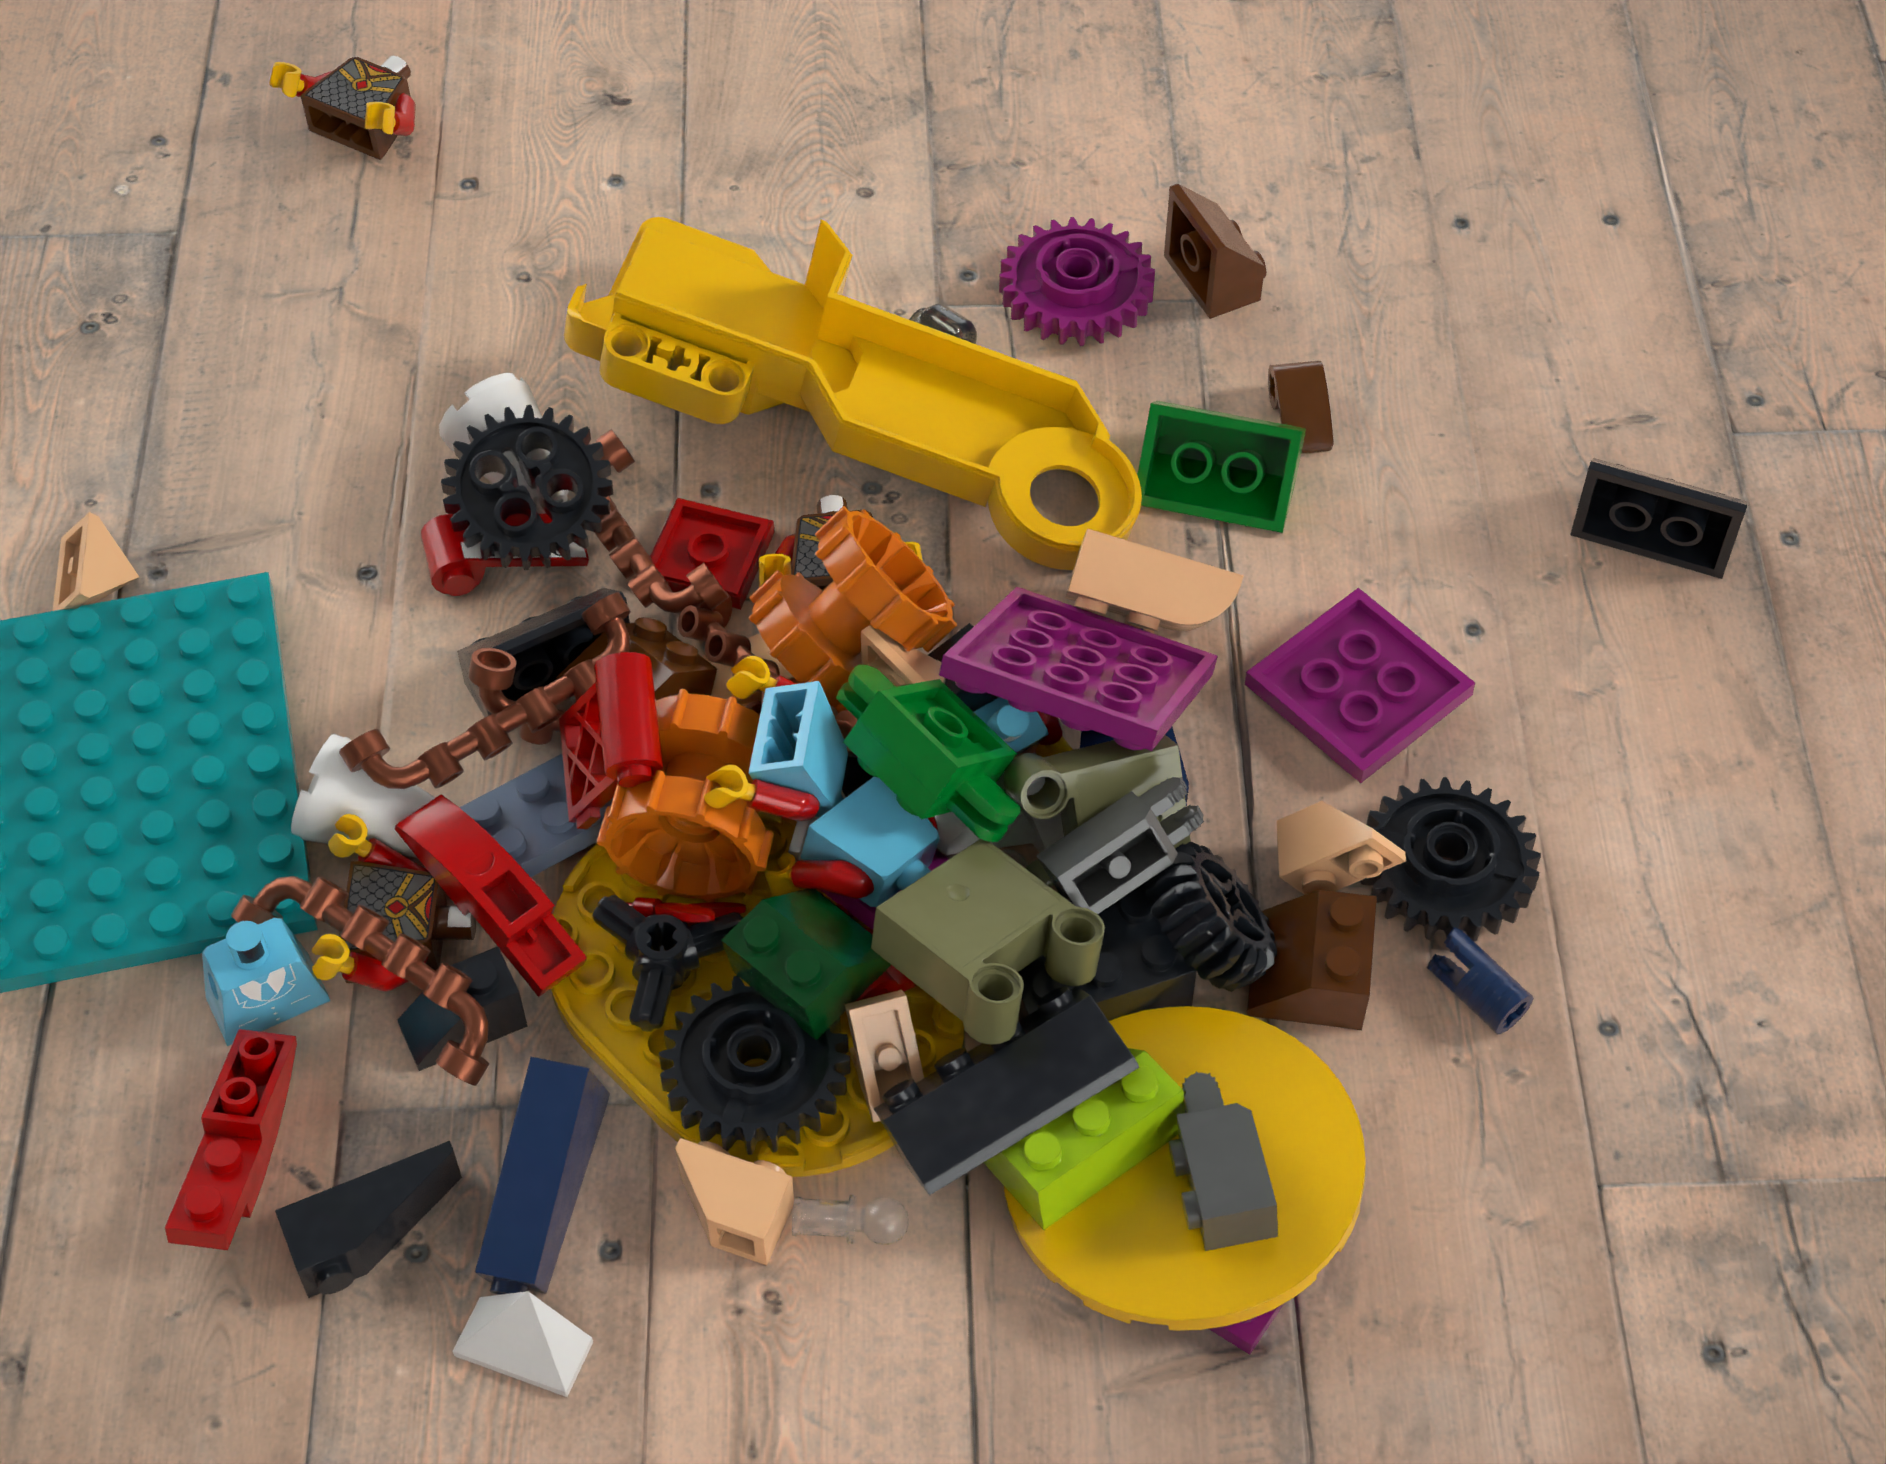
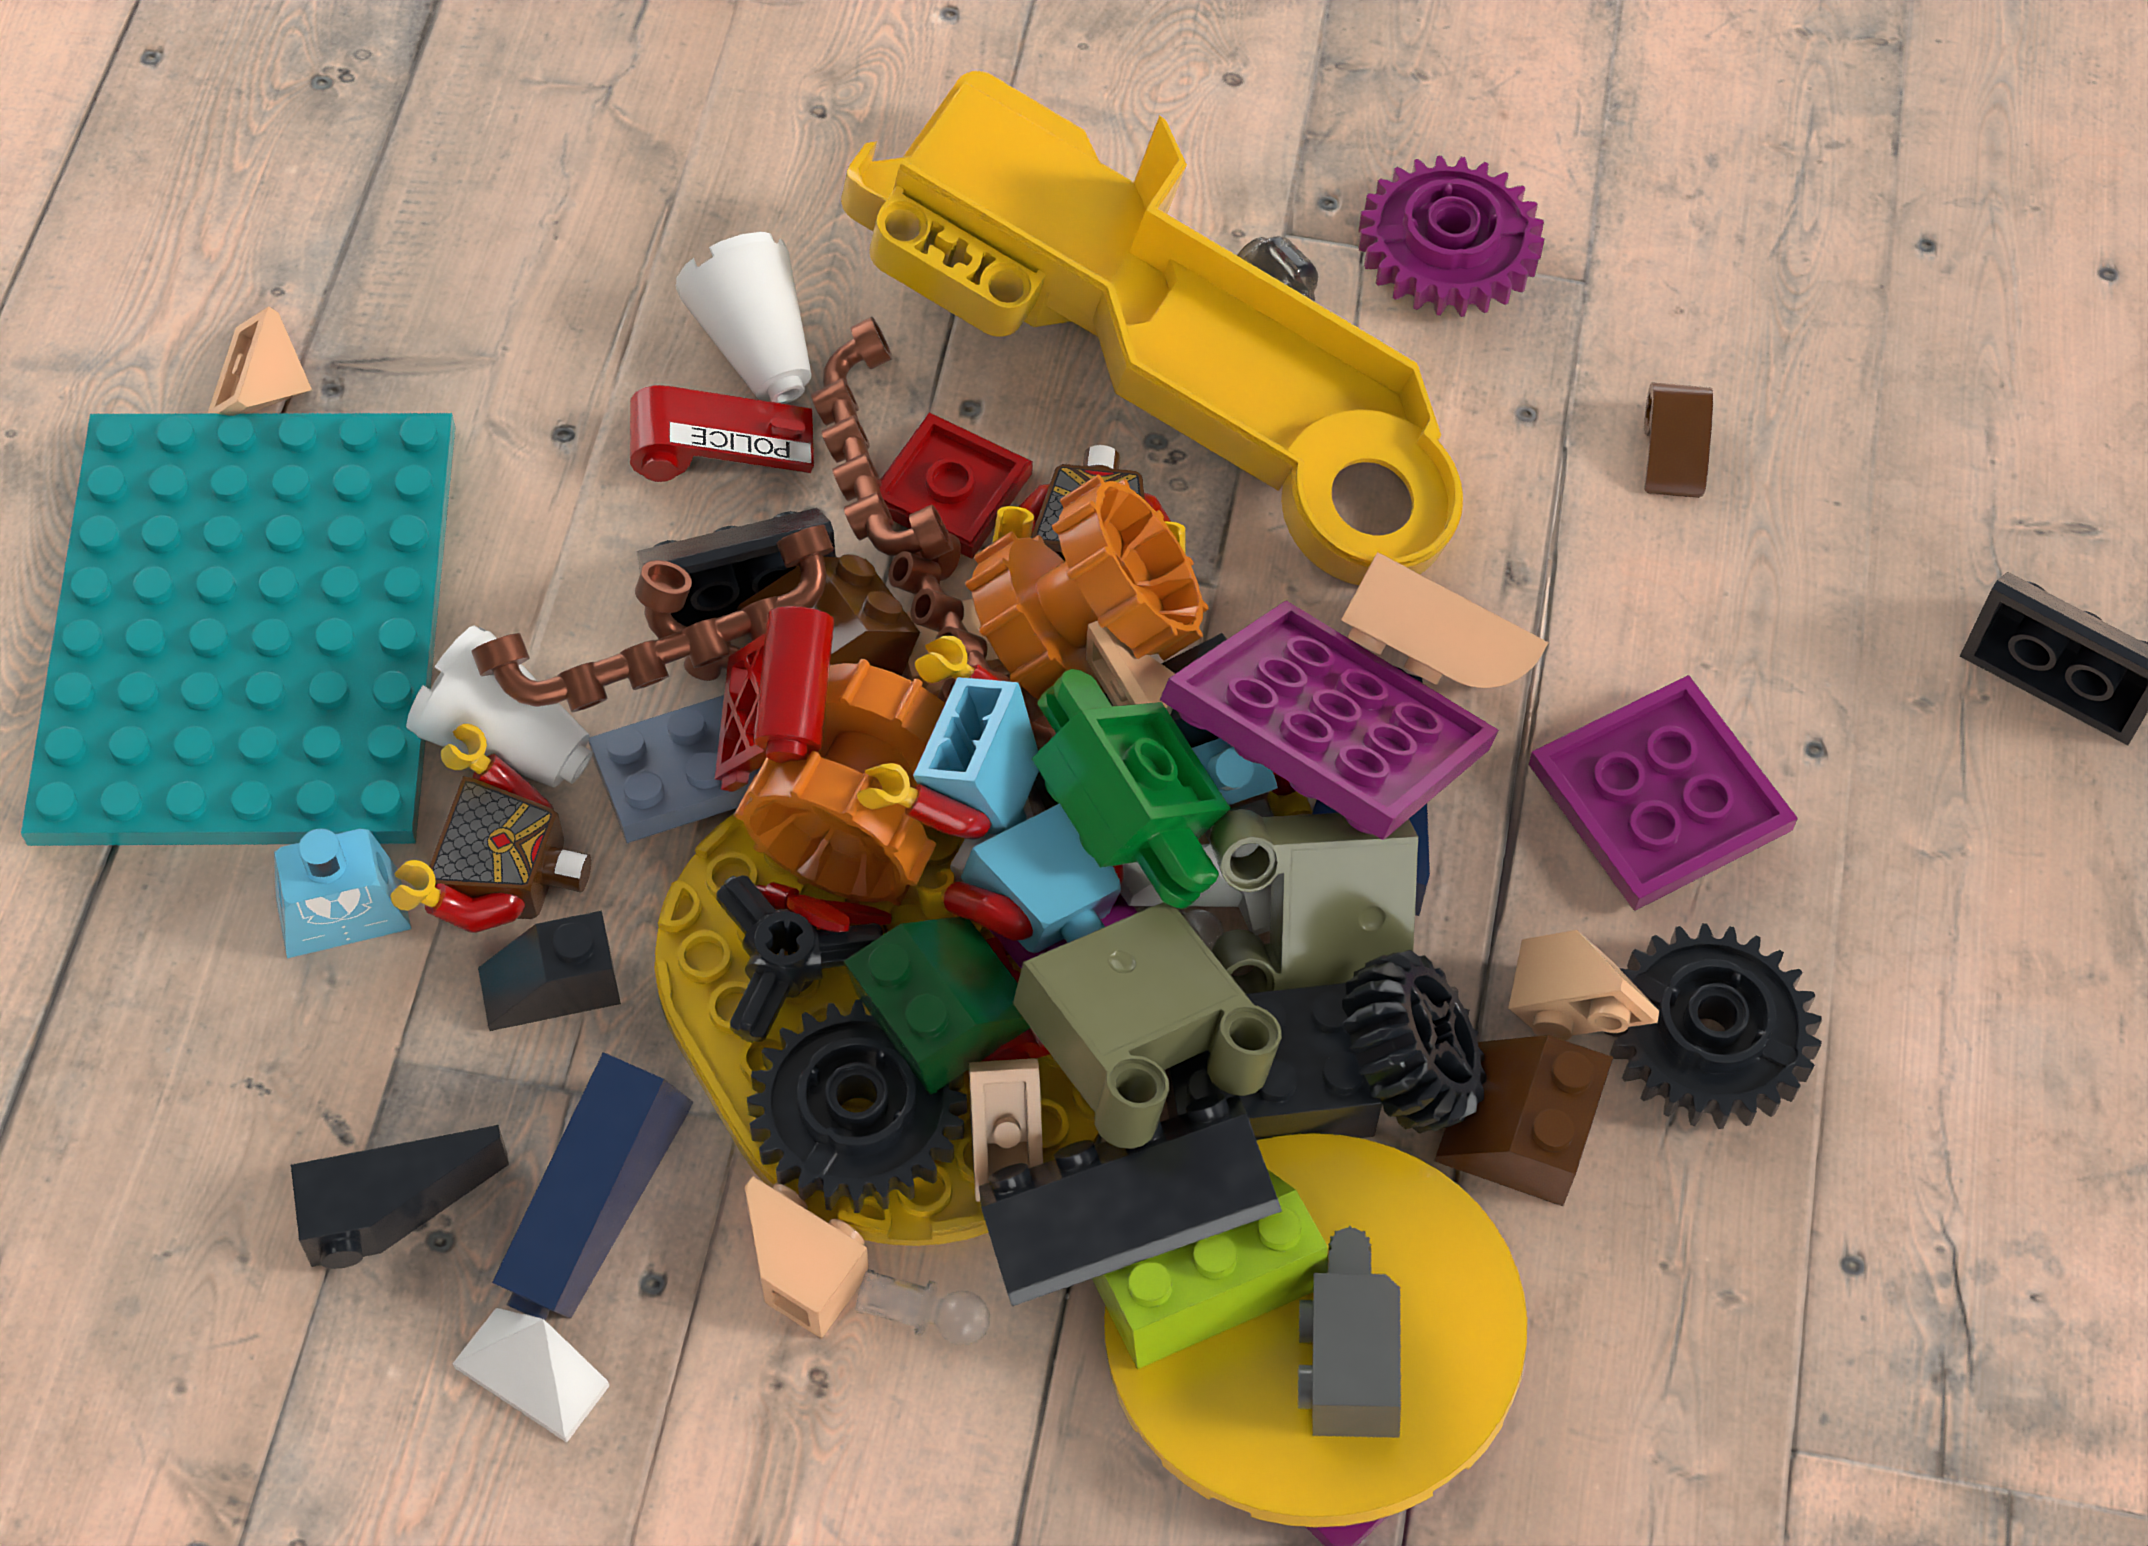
camera: 10 degrees right, 5 degrees up
red slope [164,1029,297,1251] -> none
copper bar [231,876,489,1086] -> none
red slope [394,794,587,997] -> none
black gear [441,405,613,570] -> none
dark grey hinge [1036,777,1204,914] -> none
green slope [1137,400,1306,533] -> none
reddish brown slope [1164,184,1267,319] -> none
dark blue hinge [1427,927,1534,1034] -> none

